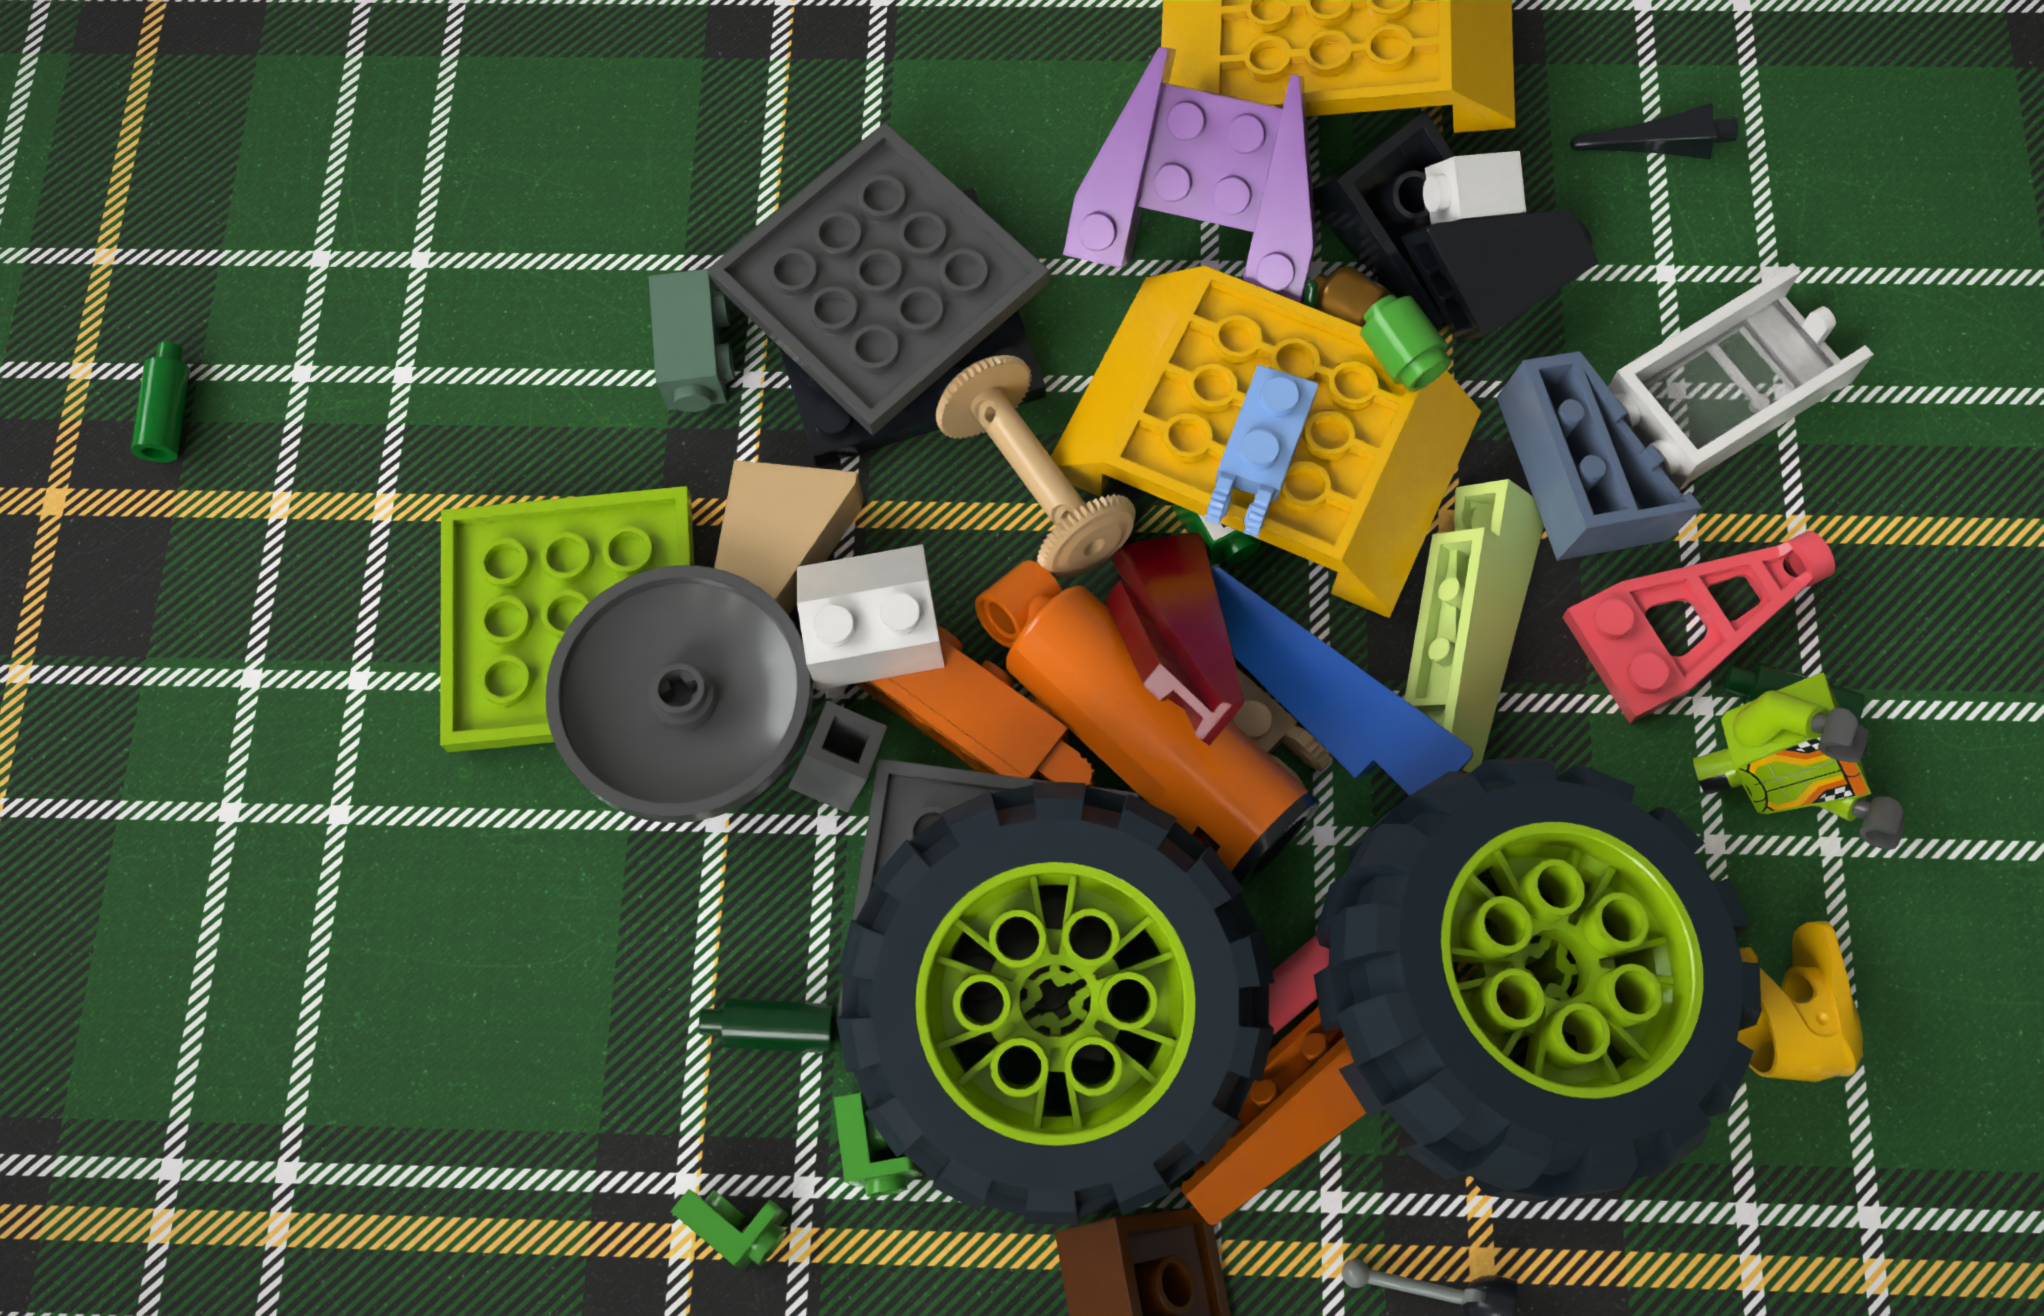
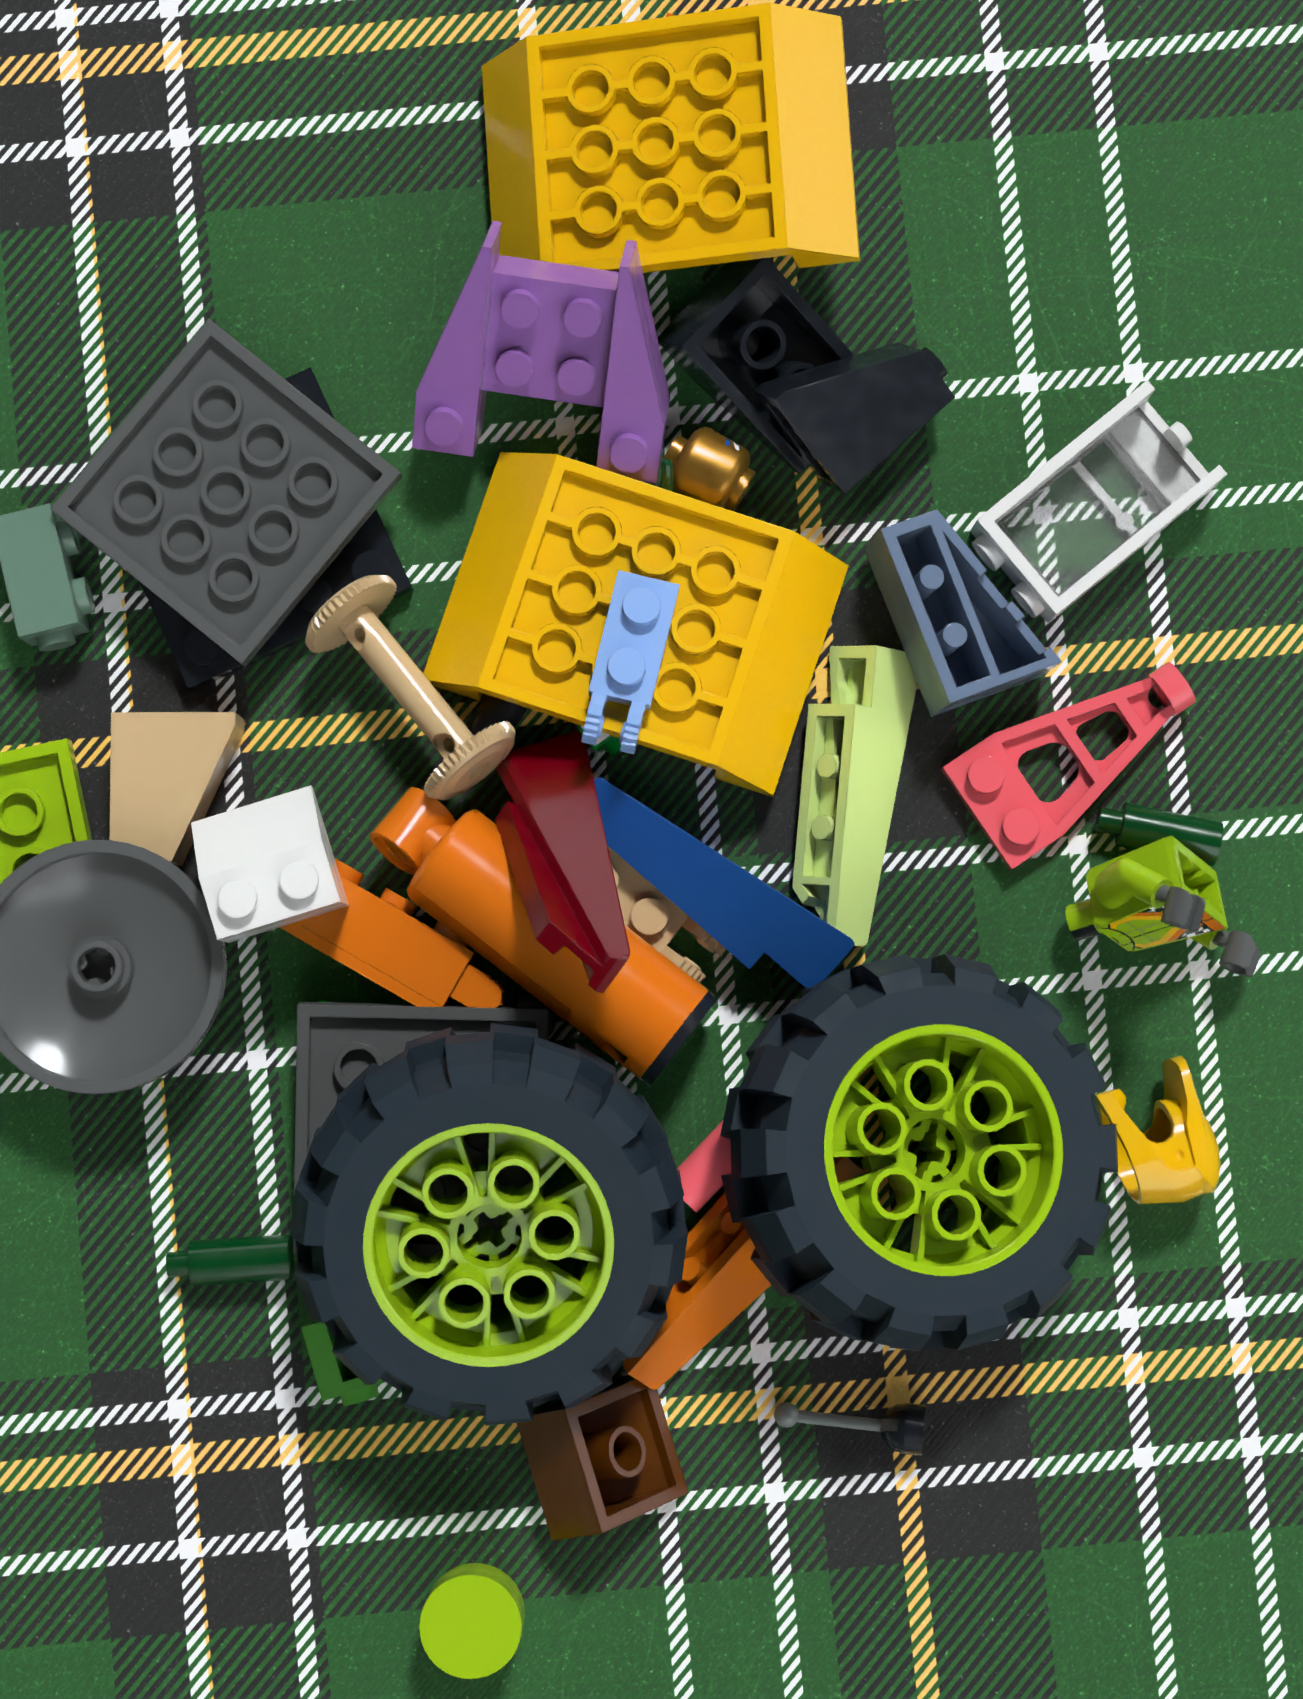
camera: 10 degrees left, 15 degrees up
bright green bracket [670,1189,788,1271] -> none
dark grey brick [788,701,887,813] -> none
bright green brick [1360,295,1452,392] -> none
white brick [1423,151,1526,225] -> none
black piece [1570,103,1738,160] -> none

